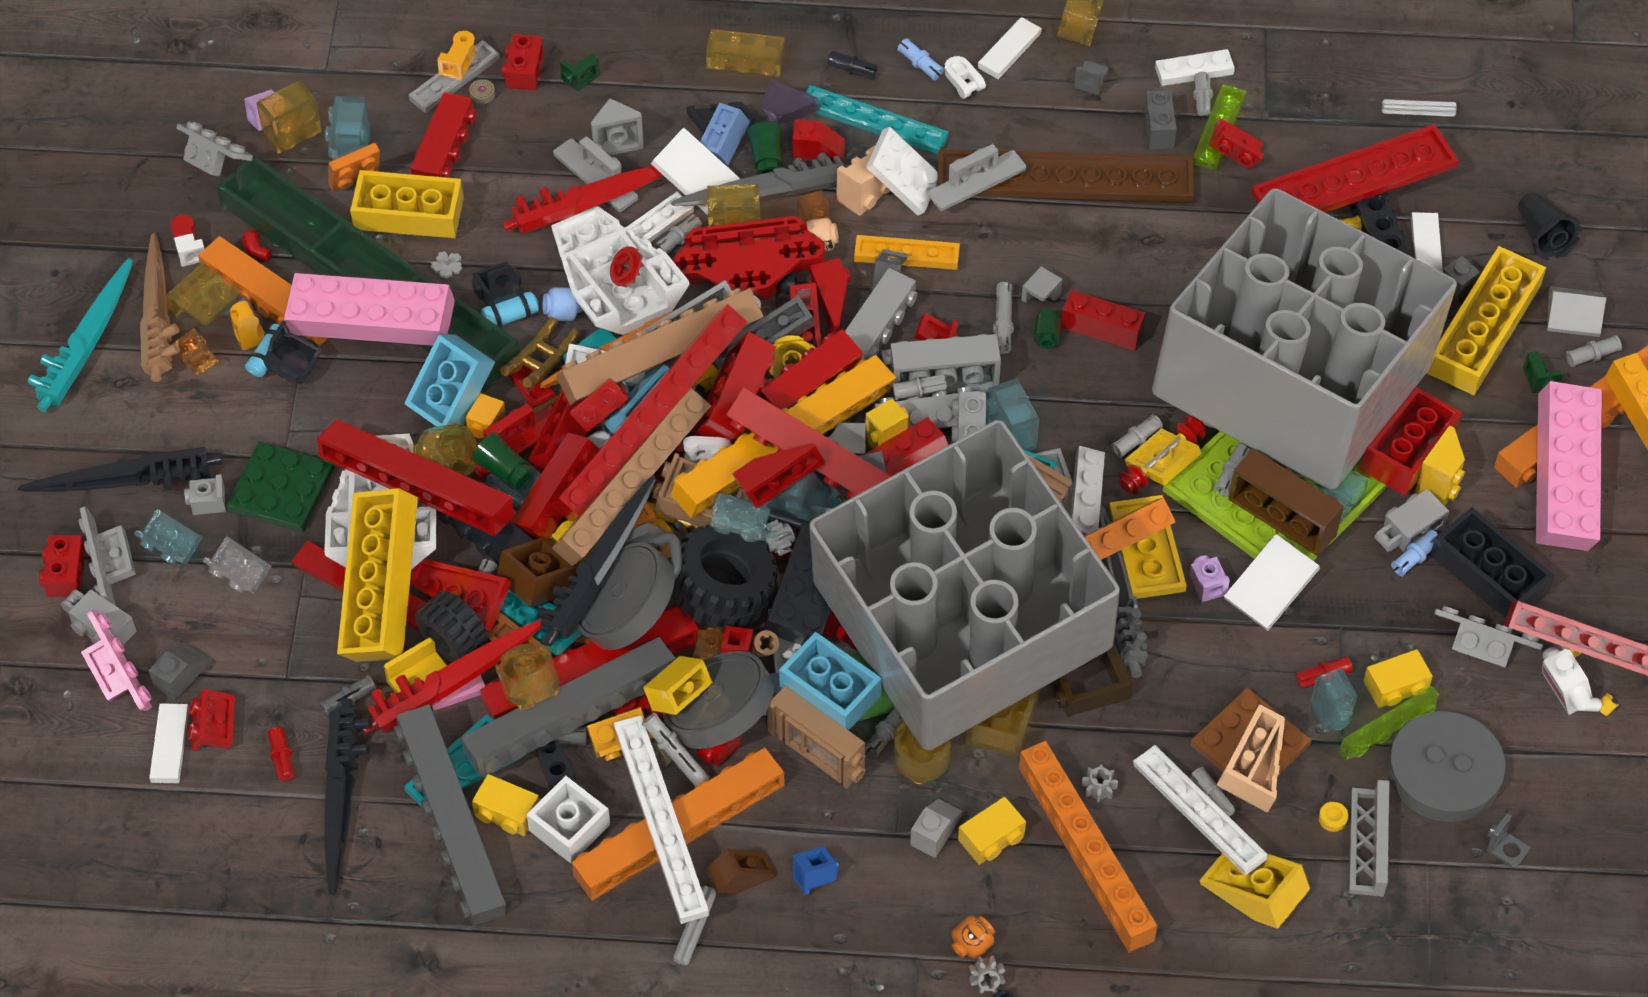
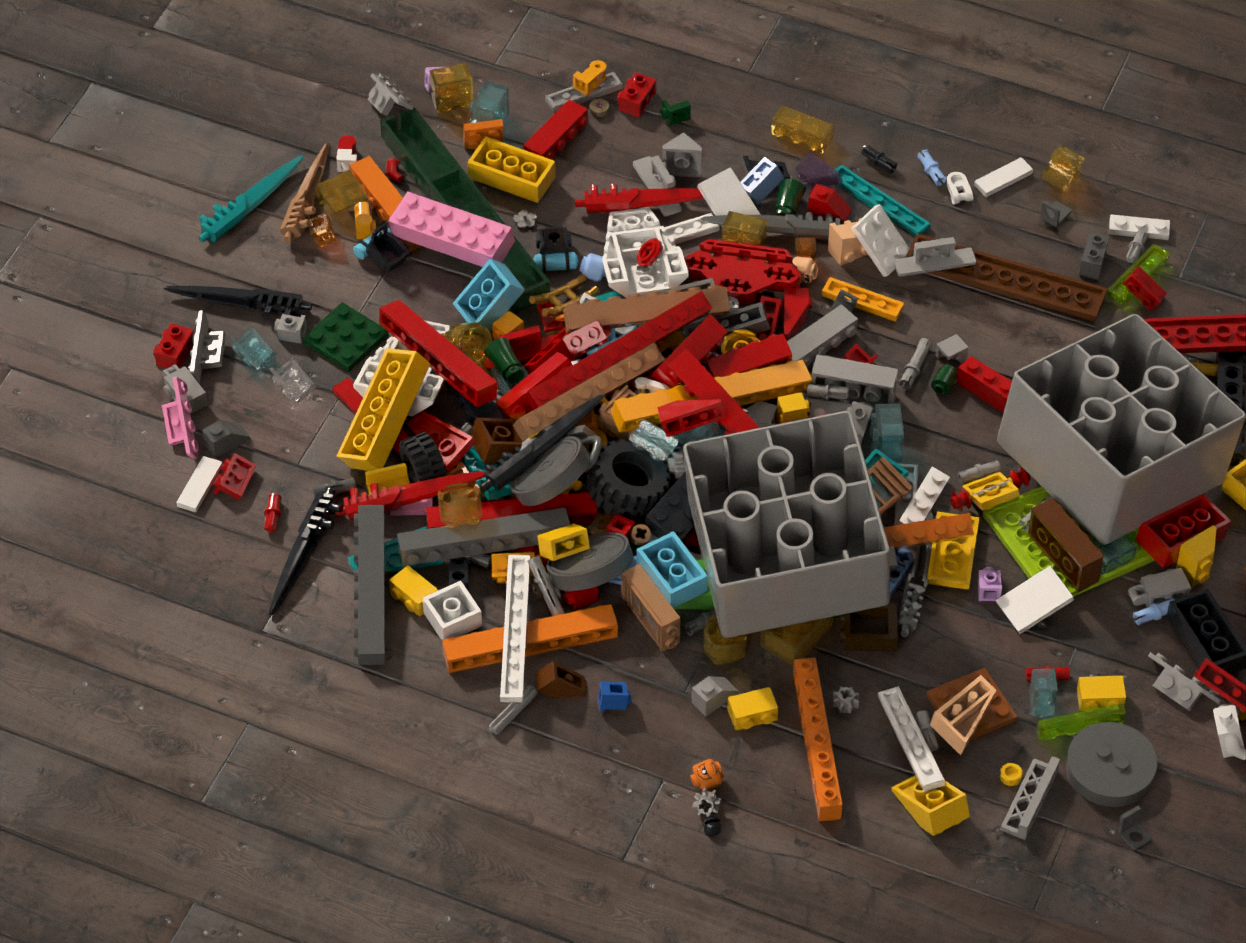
camera: 20 degrees right, 5 degrees down
light grey pin [654,214,702,254] -> none

